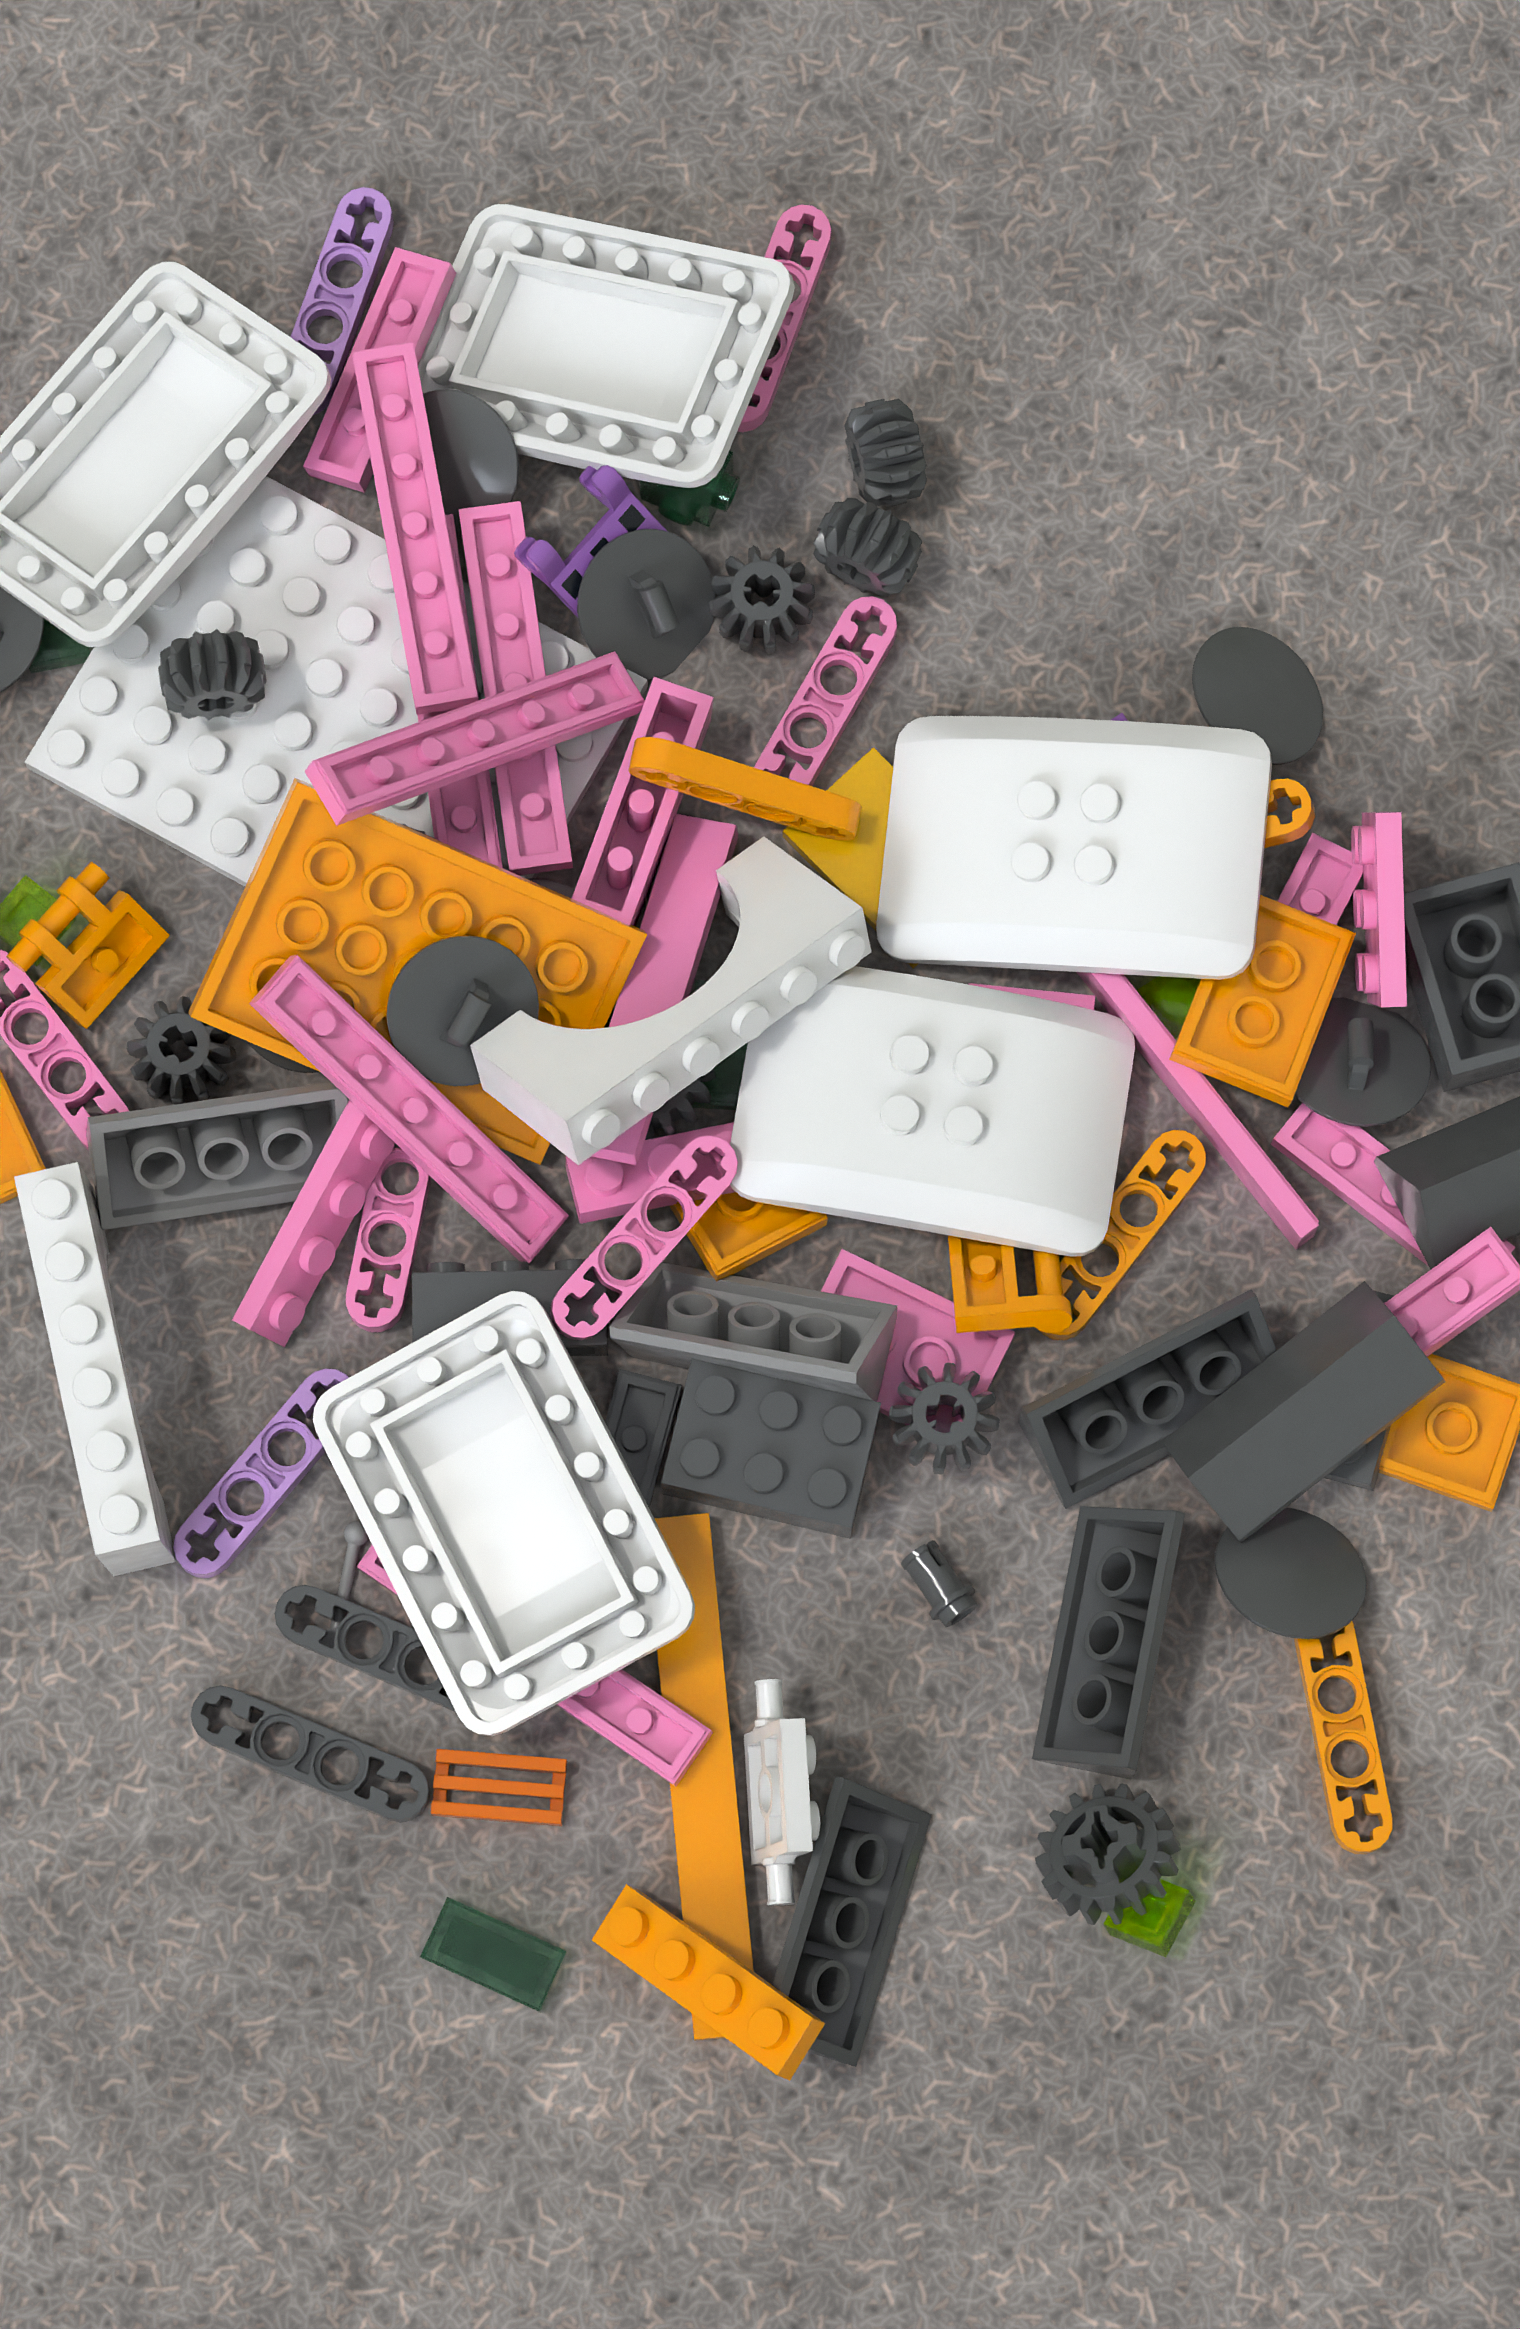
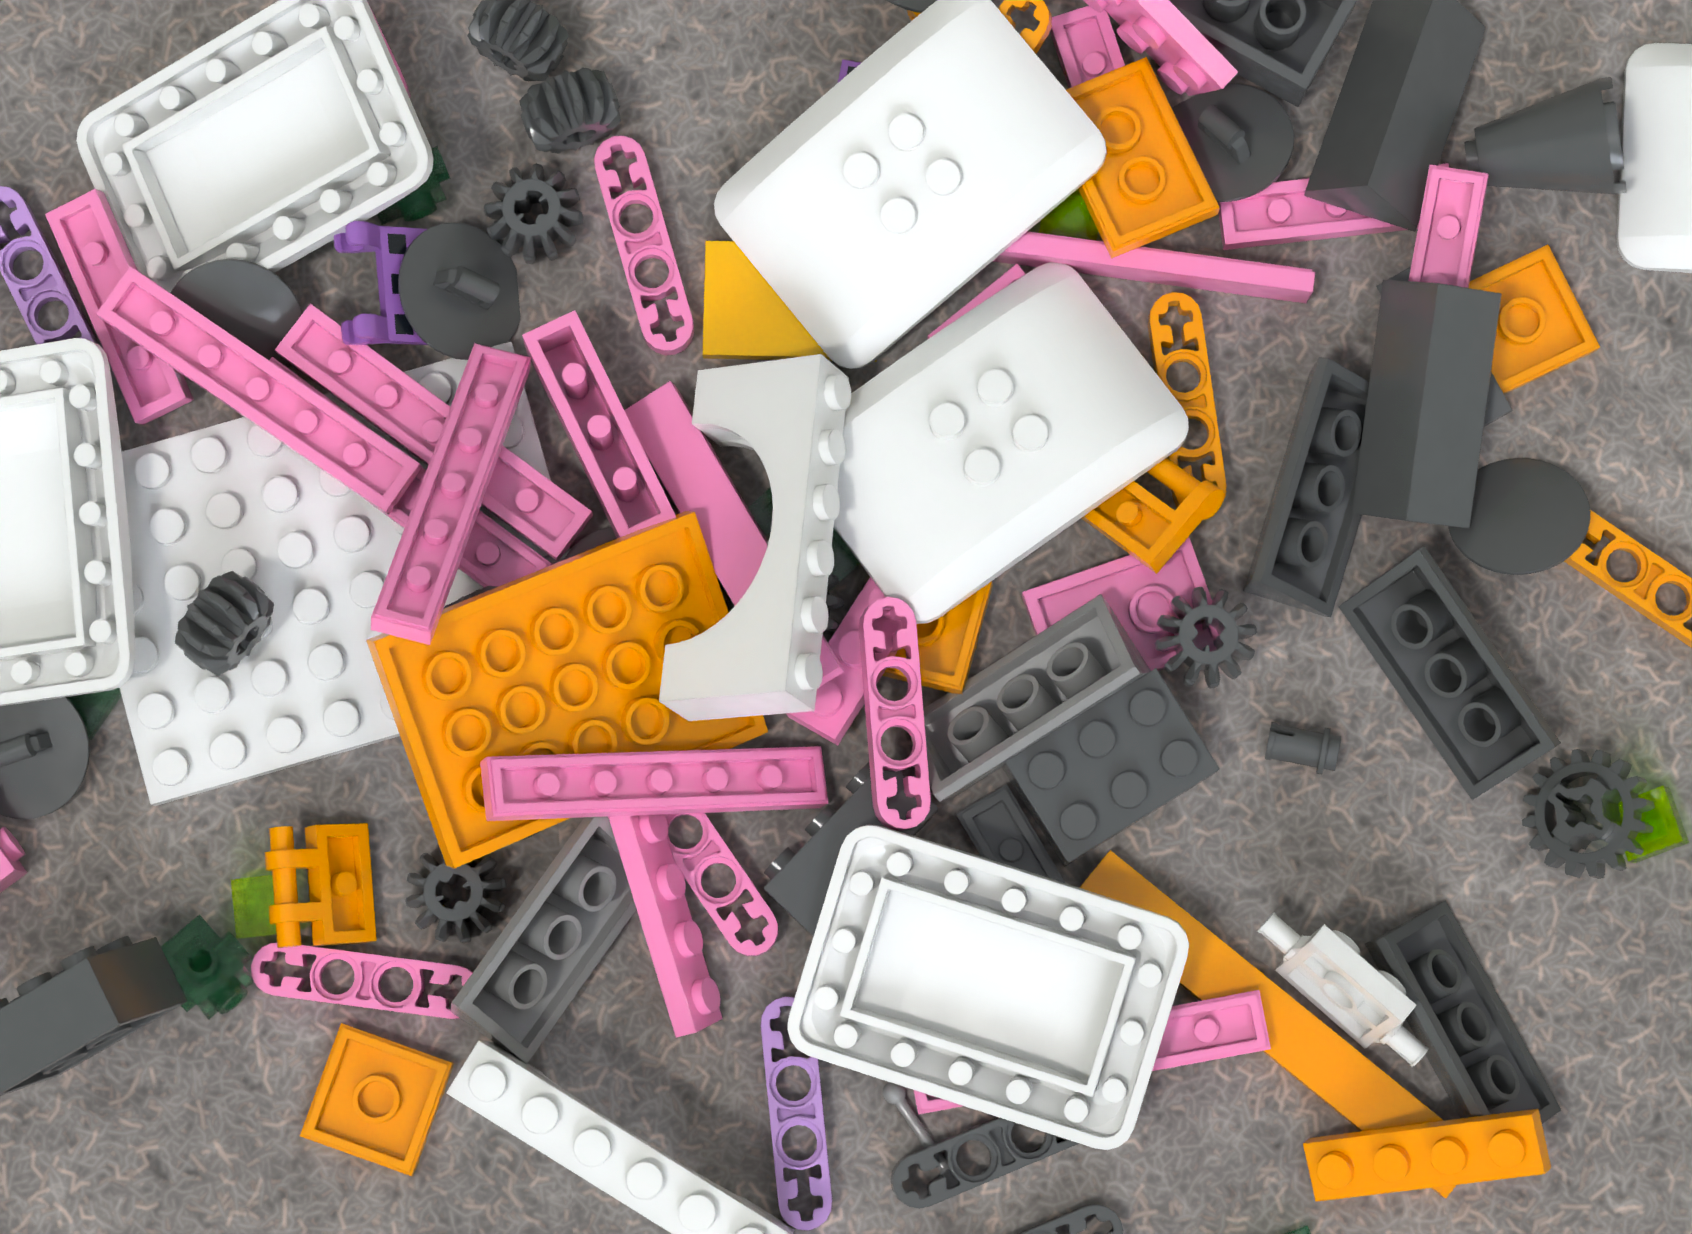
camera: 45 degrees left, 5 degrees up
dark grey shield [386,936,539,1086] -> none
orange tile [431,1749,567,1826] -> none
light orange beam [628,737,862,841] -> none

